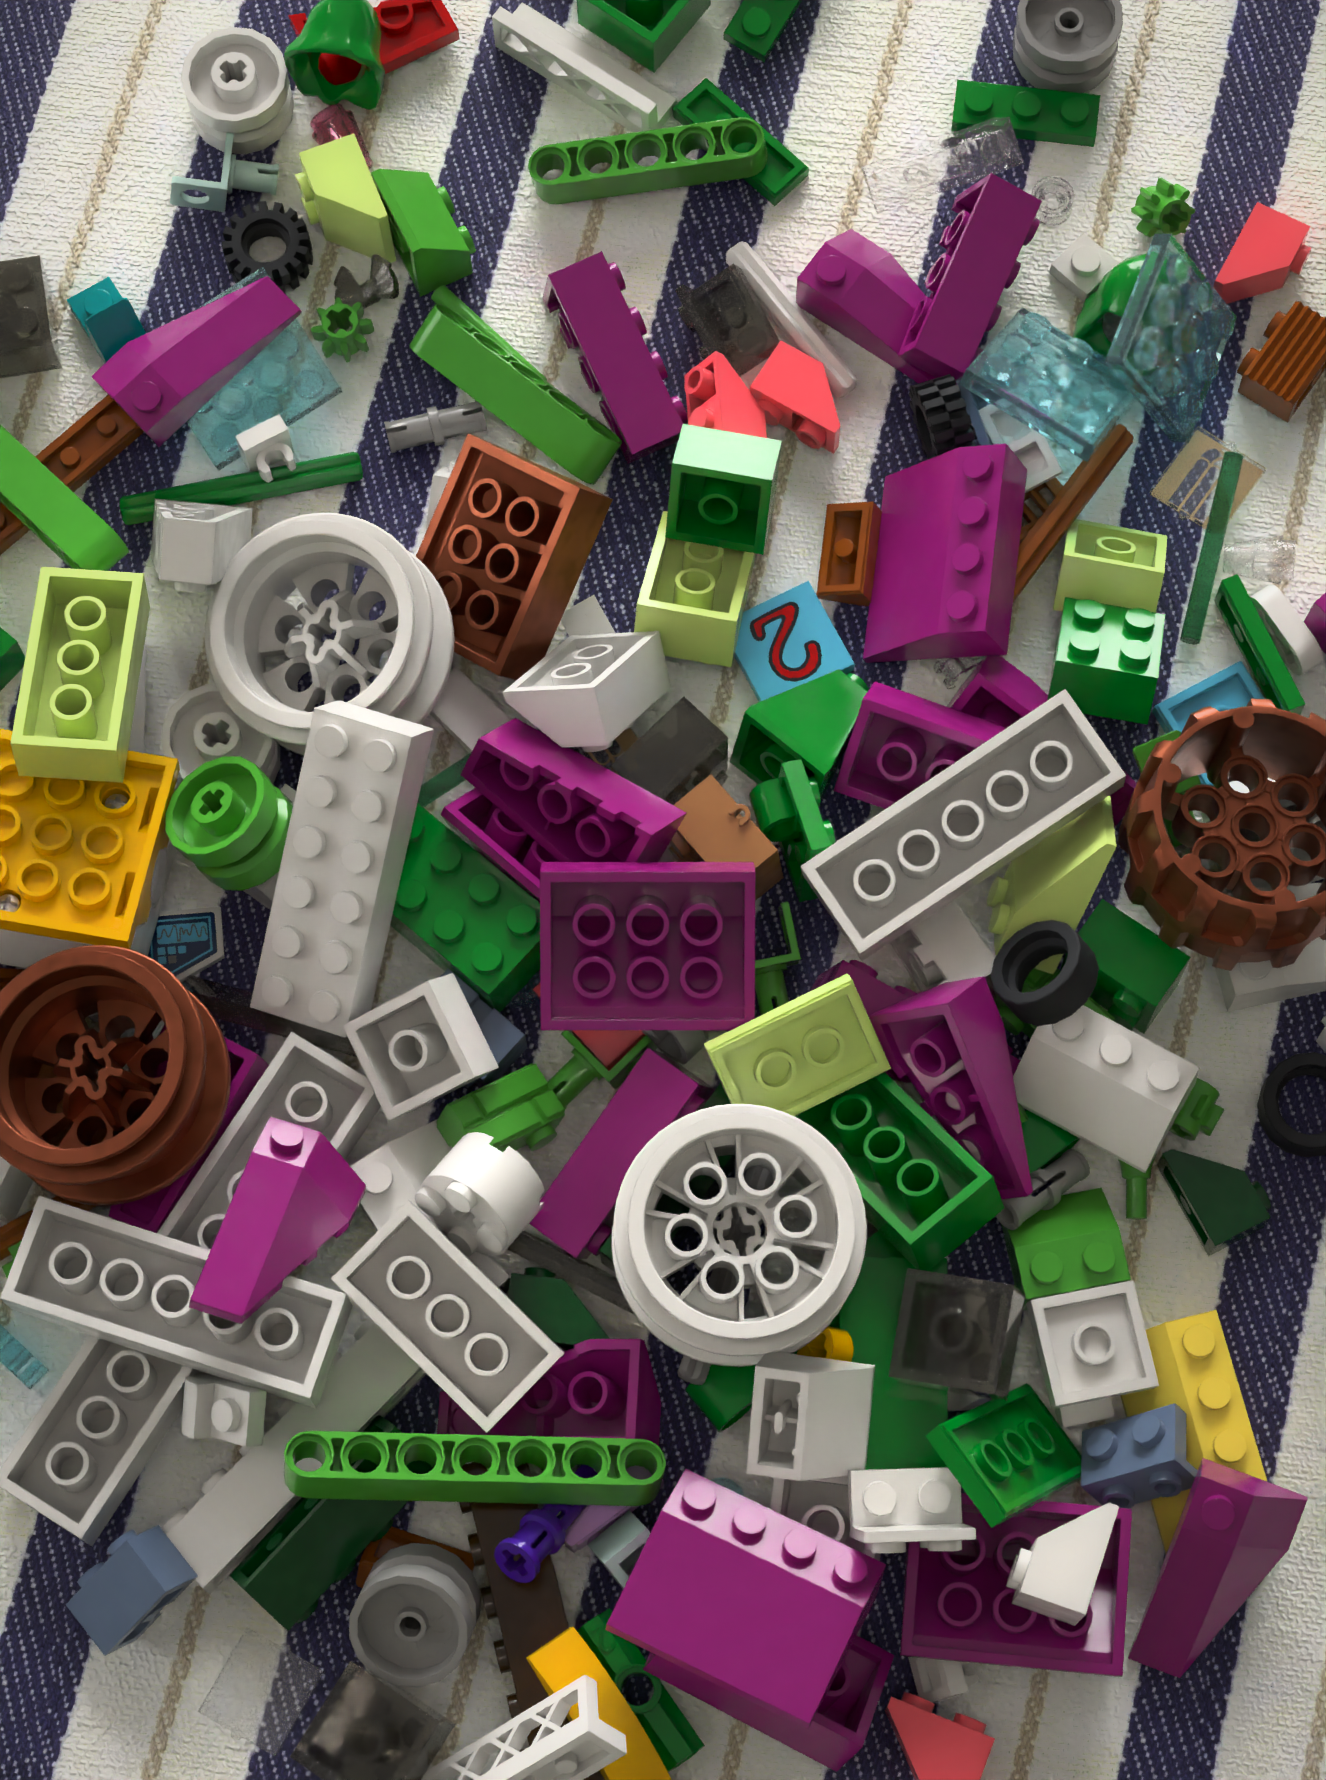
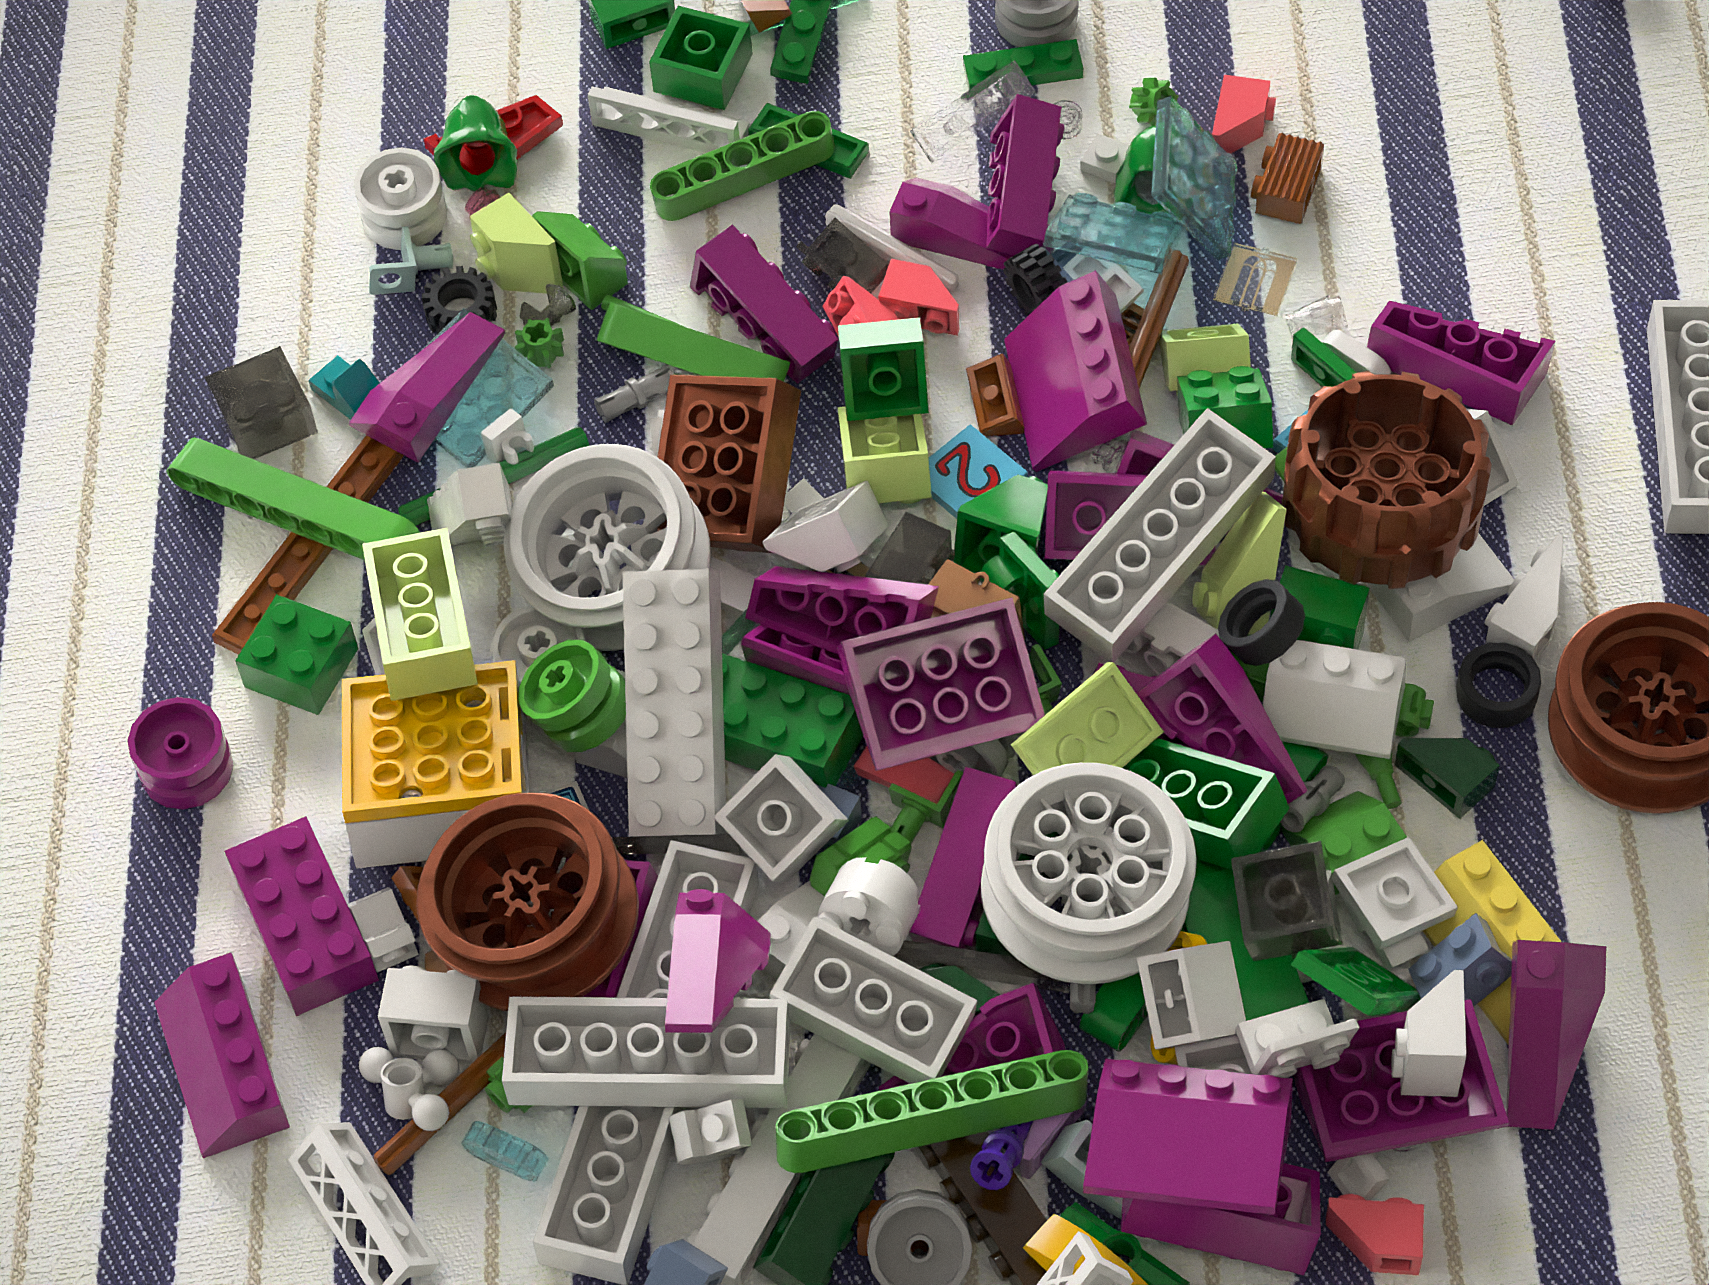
camera: 15 degrees left, 15 degrees down
clear green bar [1180,451,1244,645] -> none

